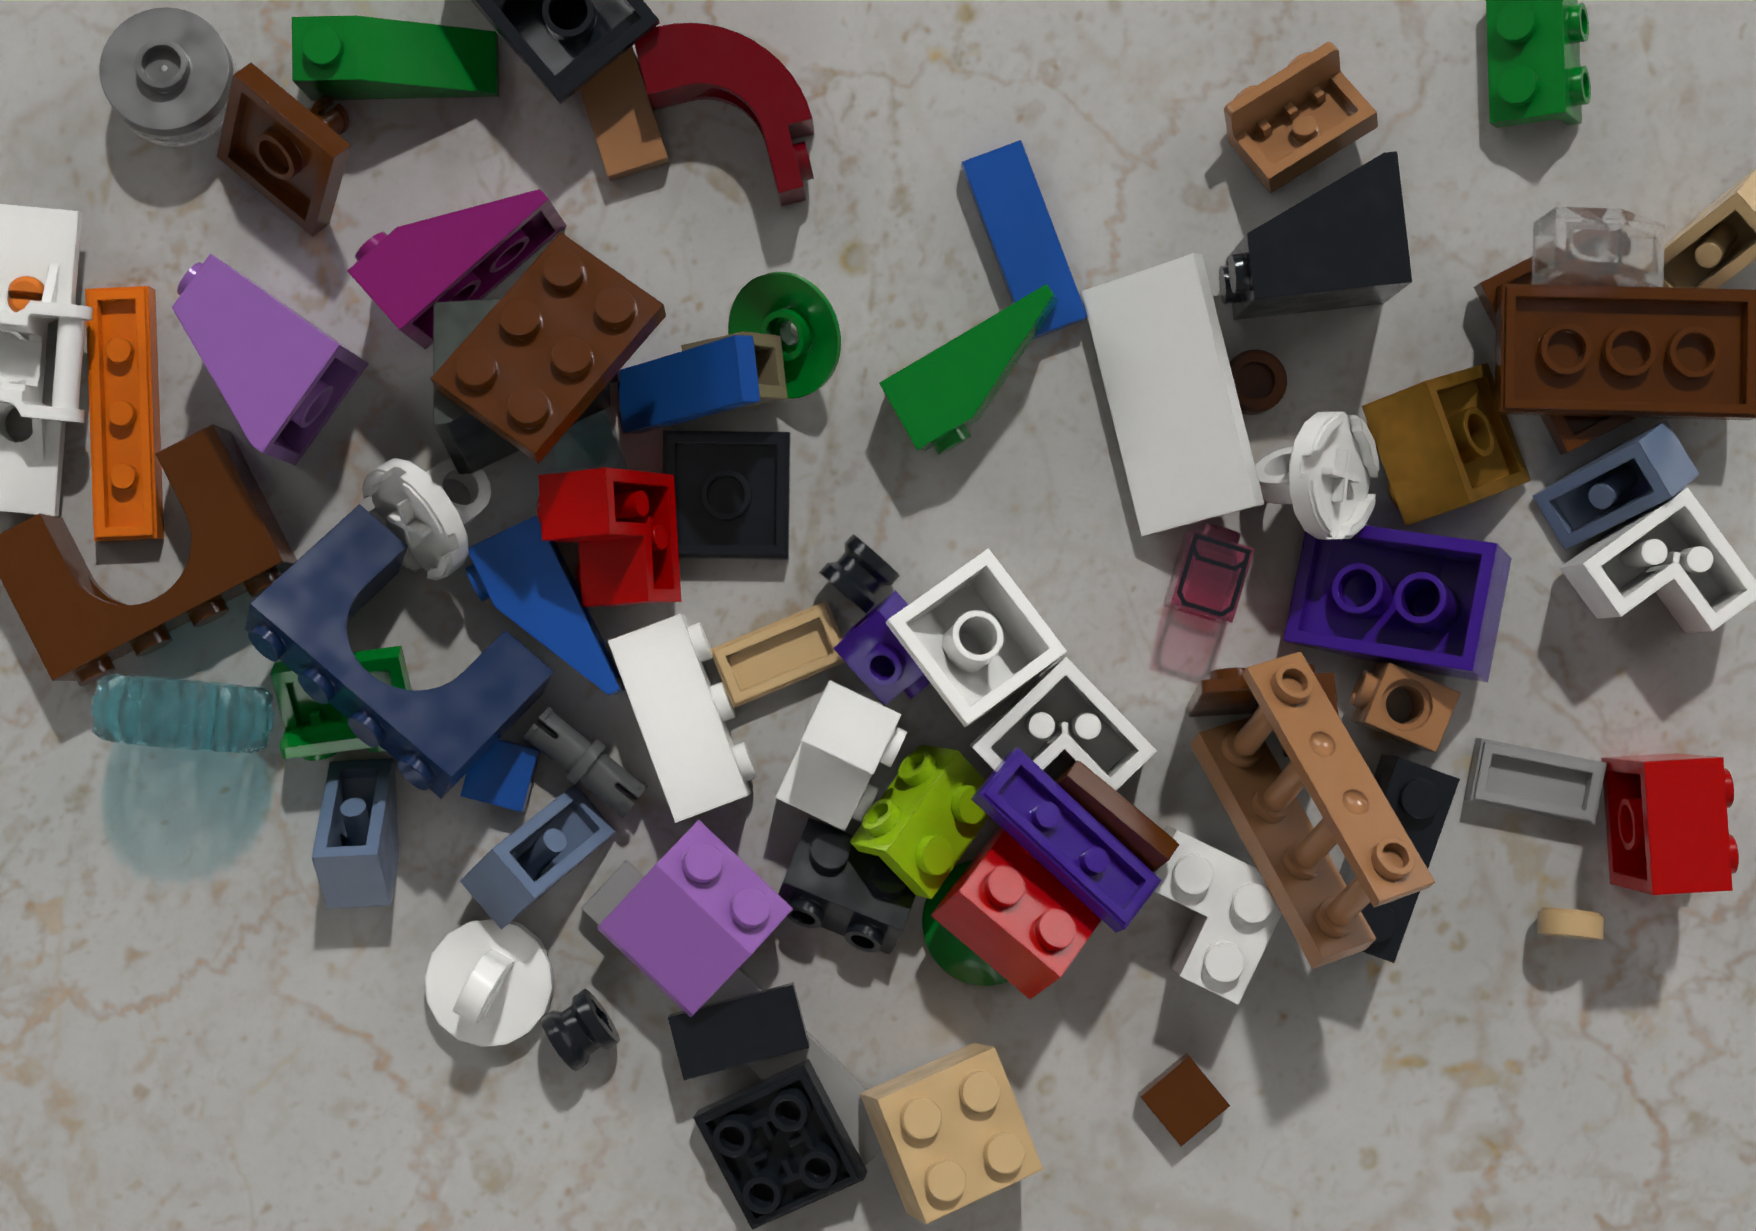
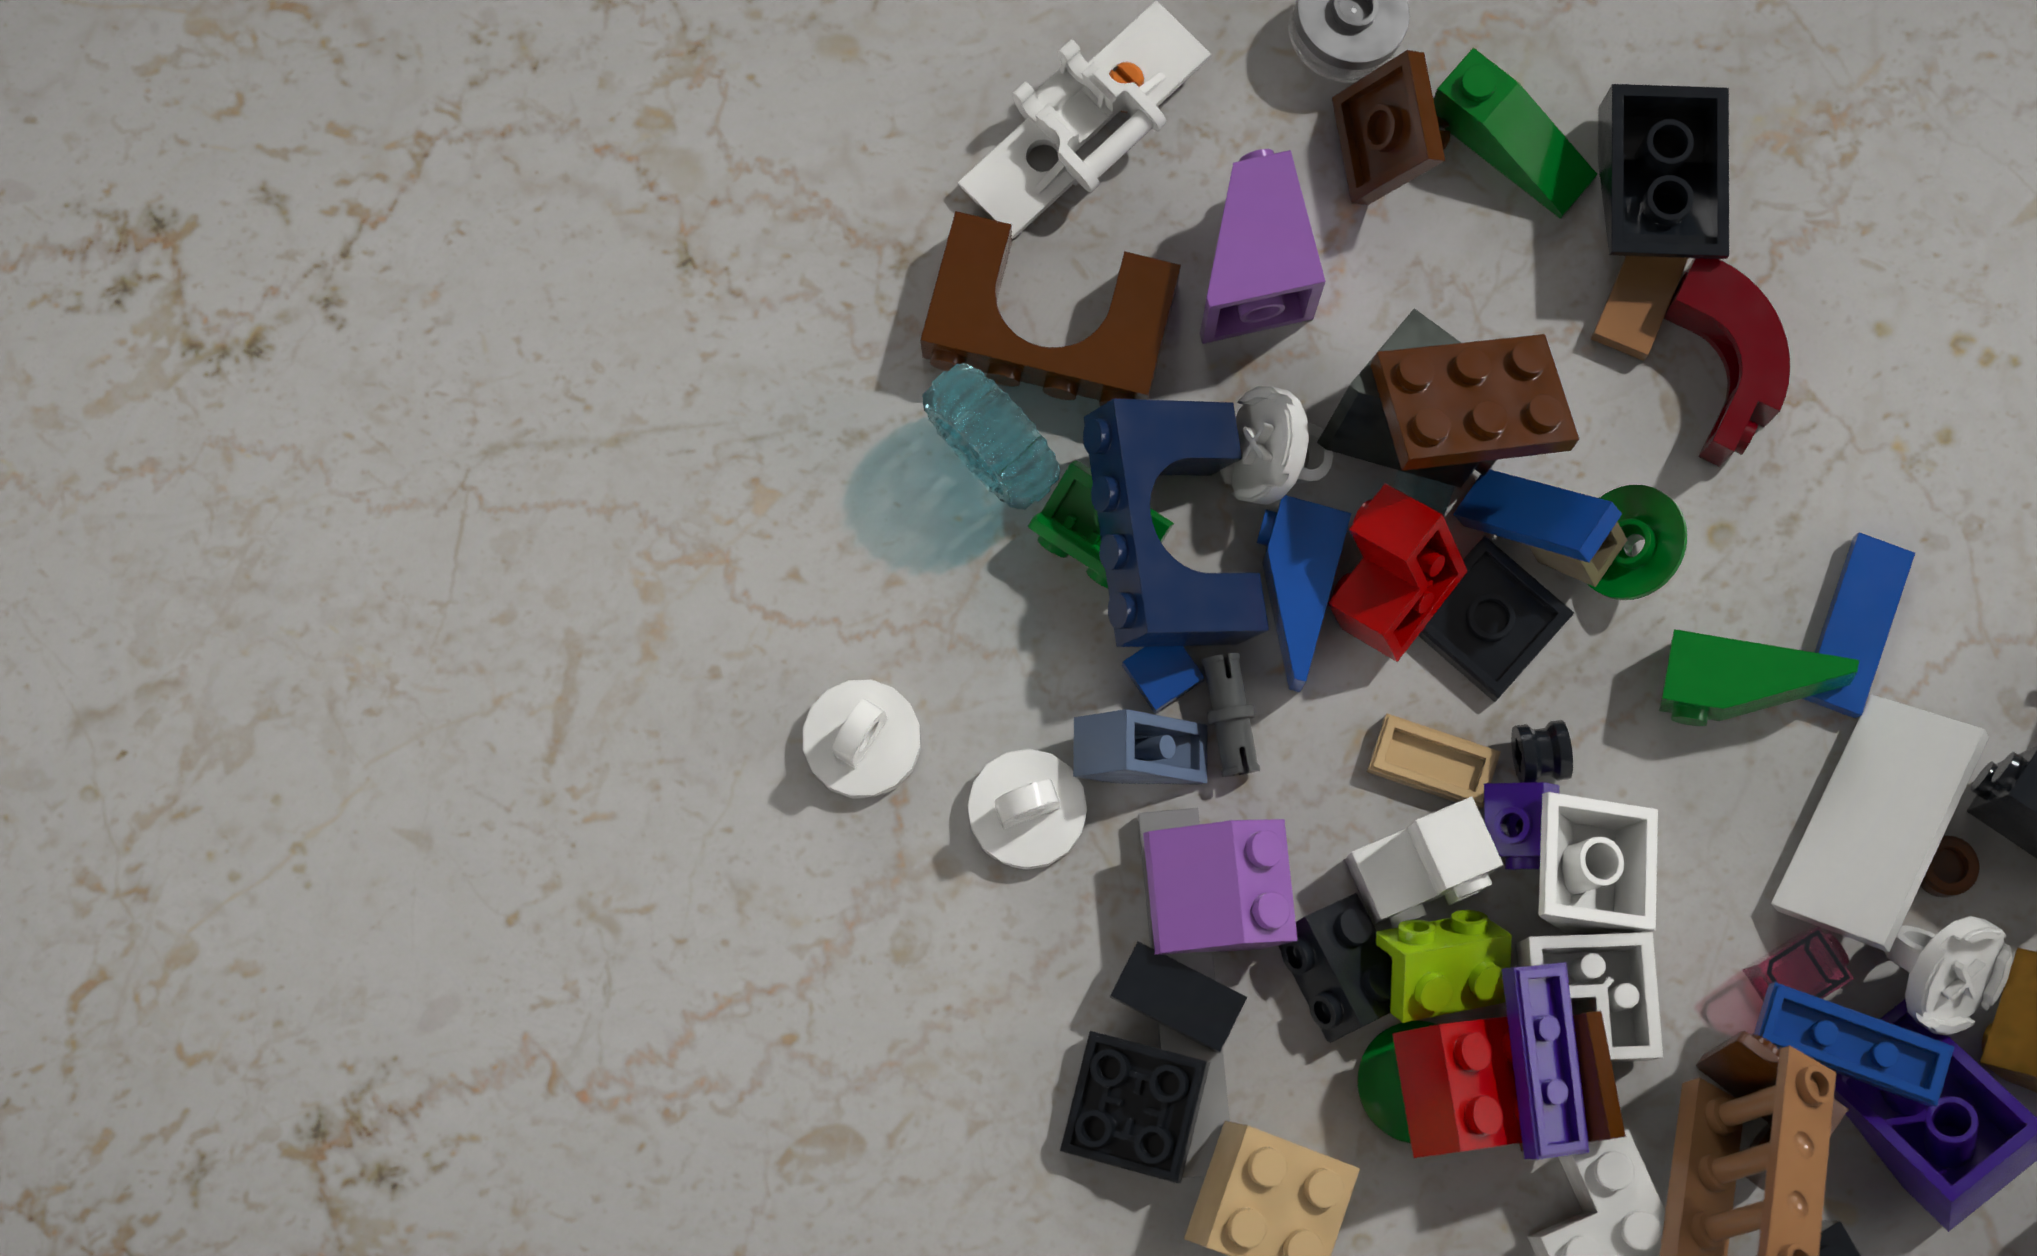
camera: 45 degrees right, 10 degrees down
orange tile [85,286,164,542] -> none
sand blue slope [311,758,399,909] -> none
magenta slope [347,189,567,350] -> none
black wheel [541,989,620,1071] -> none
white brick [608,614,758,823] -> none
medium nougat brick [1350,662,1461,752] -> none
none -> white tile [803,680,921,799]
none -> blue tile [1754,982,1955,1106]

